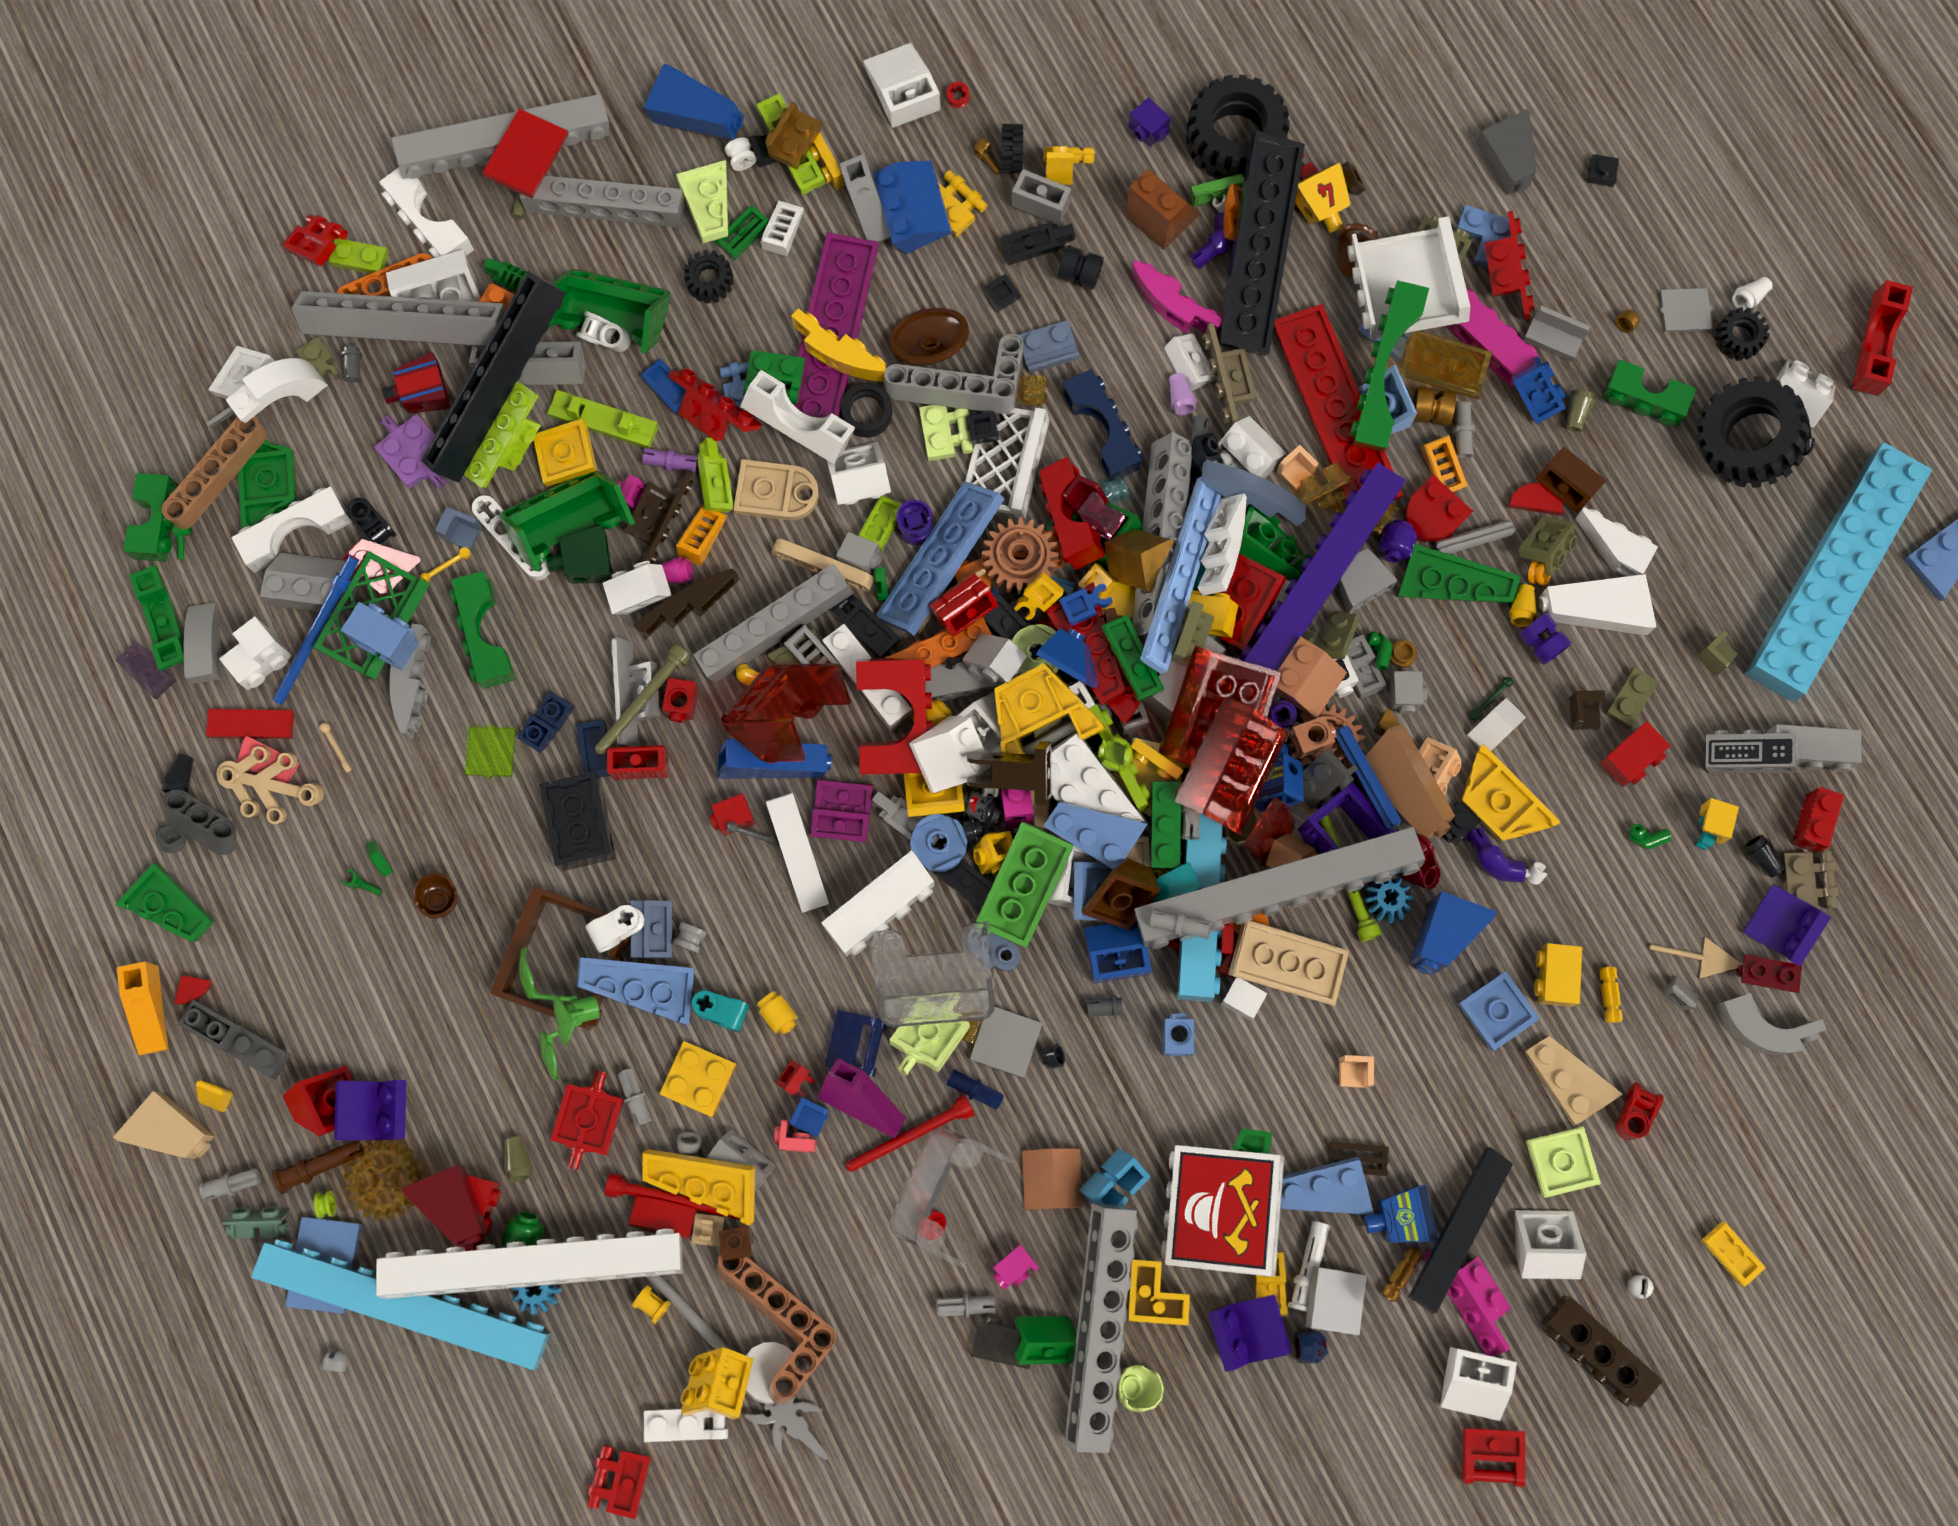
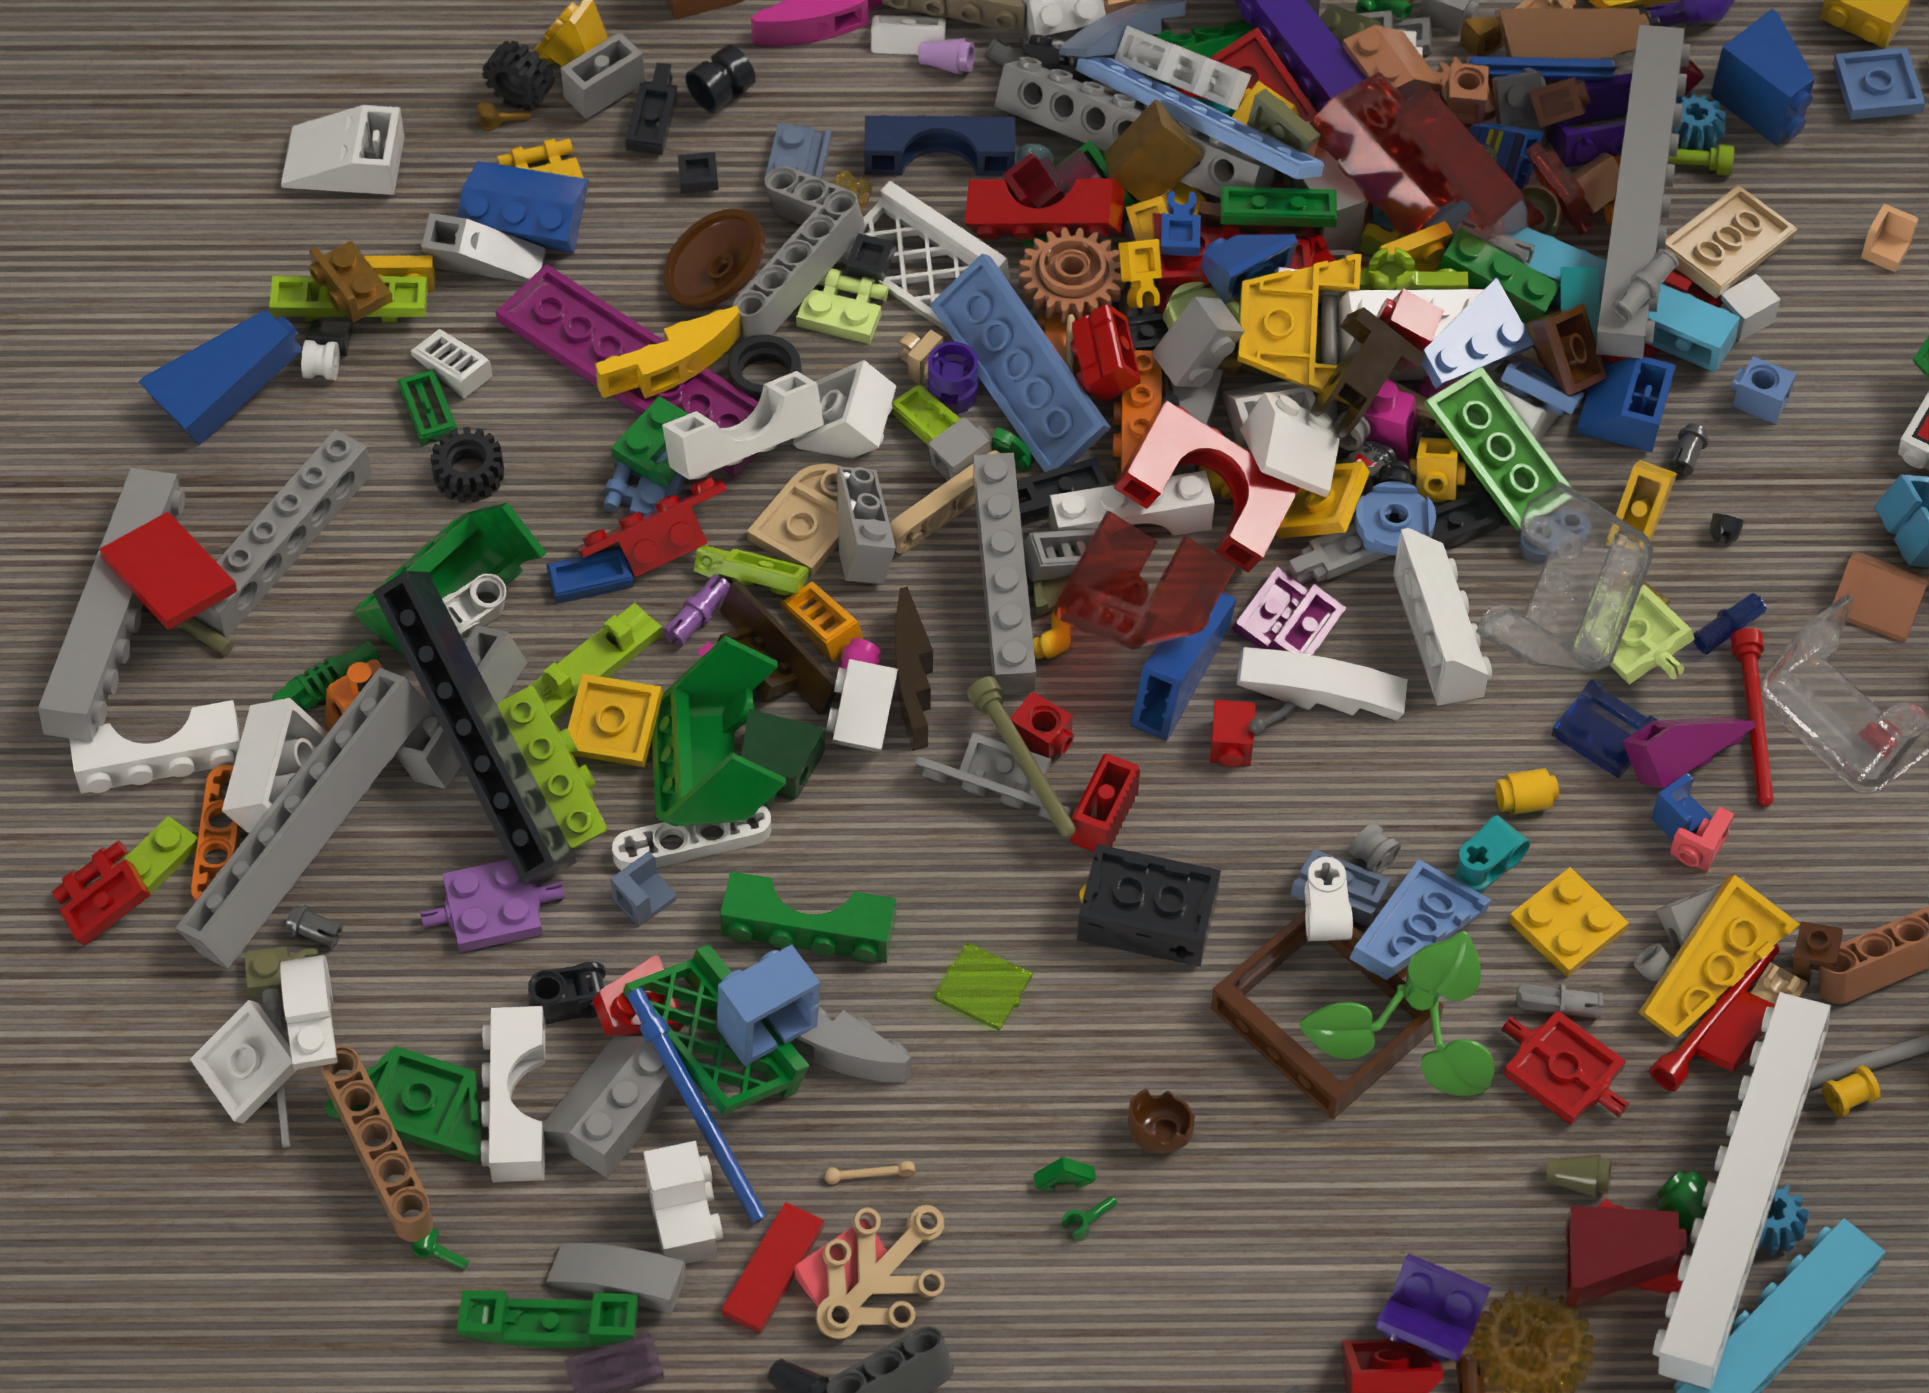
camera: 65 degrees left, 20 degrees down
green arch [123,473,179,562] -> none
torso [382,352,451,414] -> none
yellow hinge [419,547,471,582] -> none
dark blue slope [517,691,575,753] -> none
dark blue tile [576,720,610,778] -> none
yellowish green wing [676,160,728,243] -> none
red tile [775,1059,815,1097] -> none
red bush [946,82,970,108] -> none
light grey tile [970,1005,1043,1078] -> none
none -> light grey slope [837,466,896,584]
none -> tan tile [899,329,943,384]
none -> brick [1377,288,1444,352]
none -> reddish brown bracket [1529,77,1590,128]
none -> yellow slope [1607,460,1677,553]

